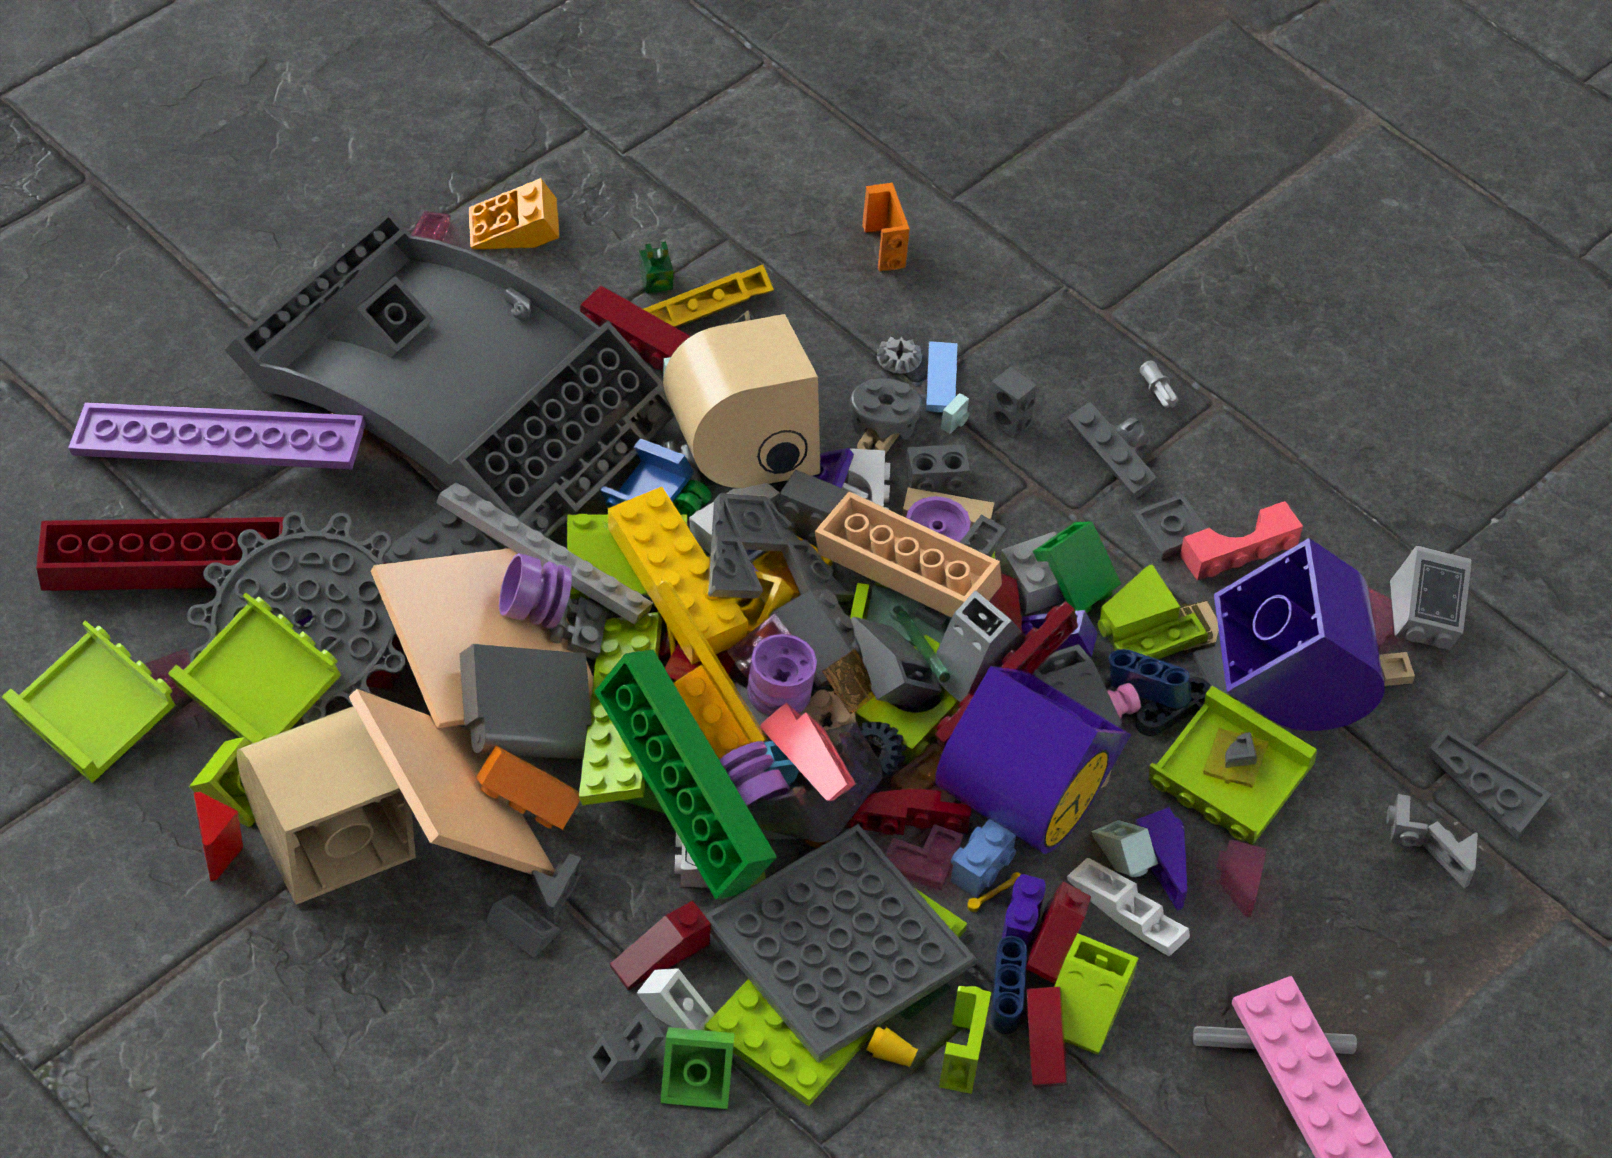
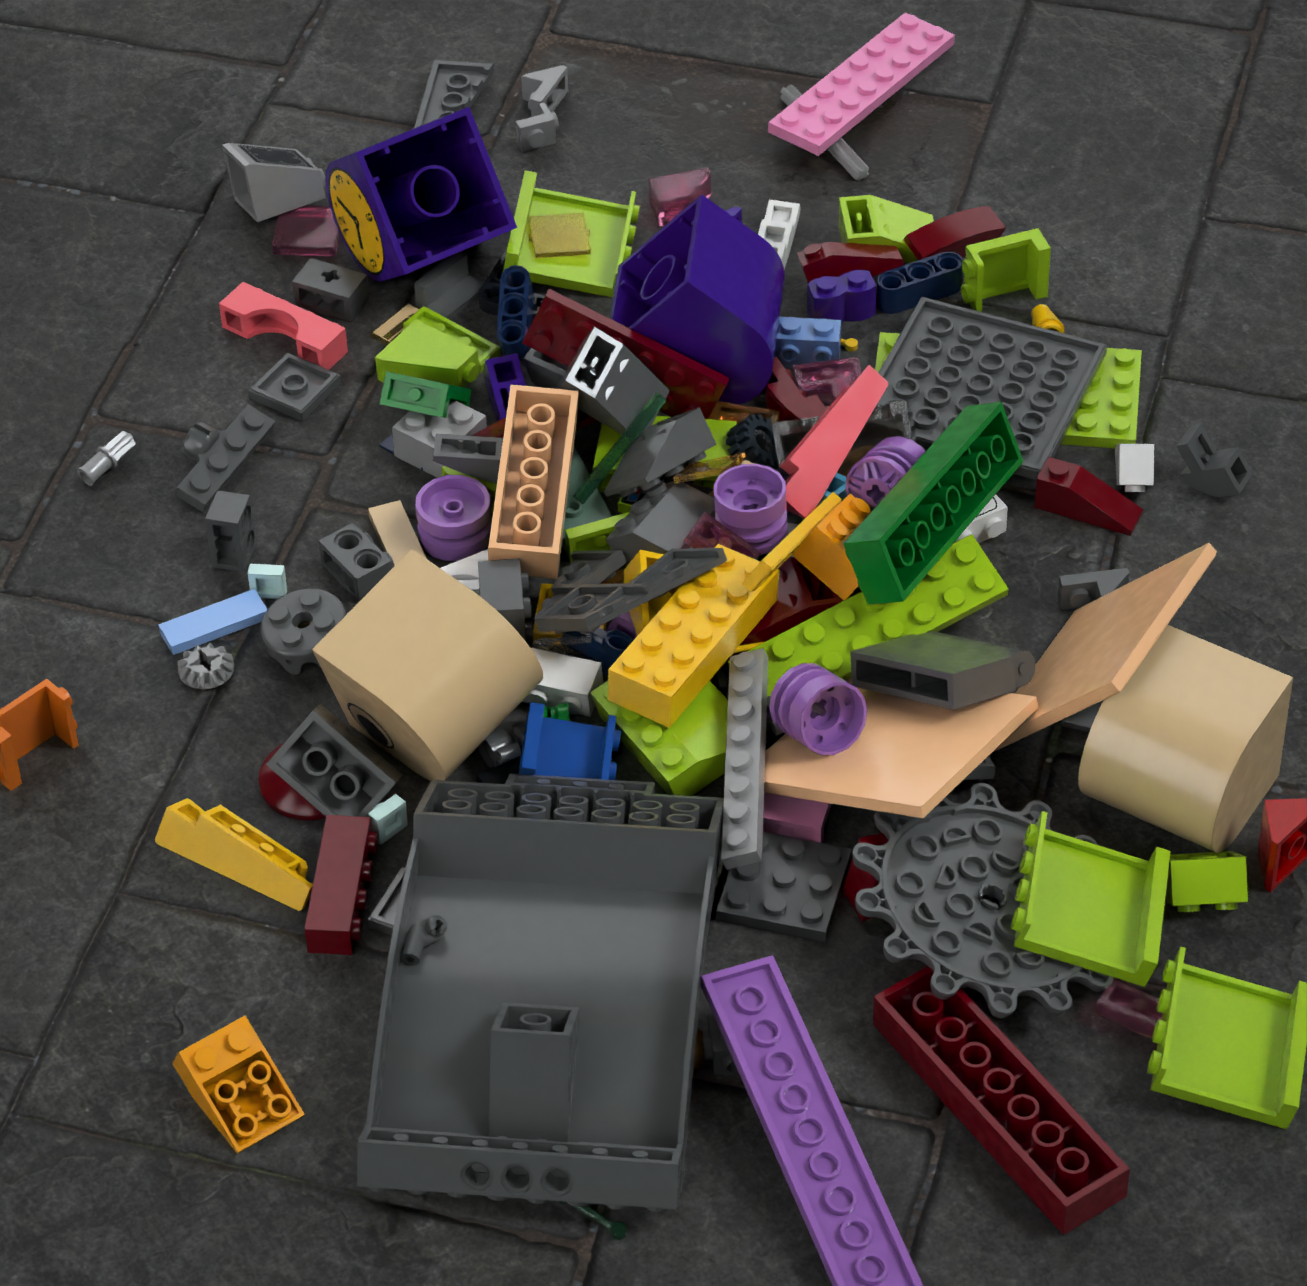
camera: 115 degrees left, 5 degrees down
clear pink slope [411,211,451,242] -> none
orange brick [476,745,580,830] -> none
dark green brick [639,241,674,293] -> none
bright green slope [661,1027,735,1109] -> none
dark grey tile [1225,732,1257,768] -> none

